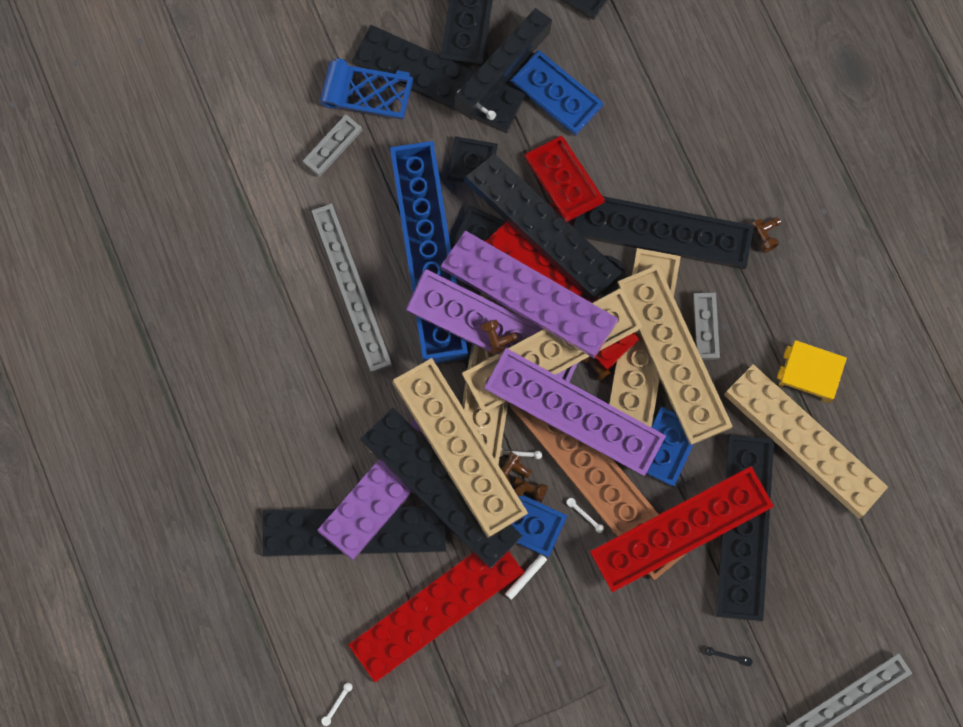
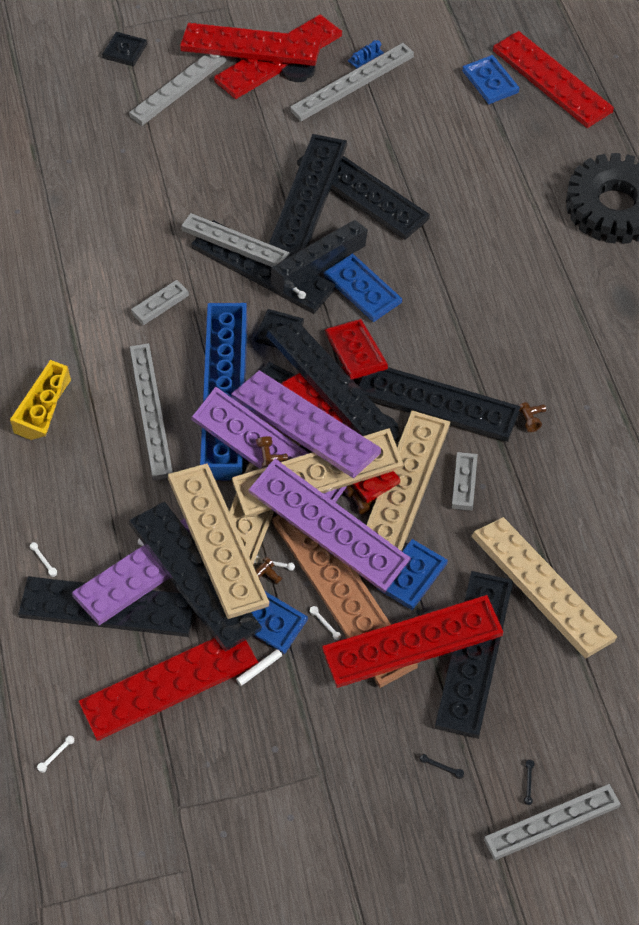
camera: 10 degrees right, 20 degrees down
blue piece [320,58,413,120] -> none
reddish brown piece [513,476,548,503] -> none
tan plate [617,265,733,446] -> none
yellow panel [777,340,847,404] -> none
none -> yellow wedge [10,360,71,440]
none -> white hinge [30,542,57,577]
none -> light grey plate [181,213,290,267]
none -> black hinge [524,760,535,805]

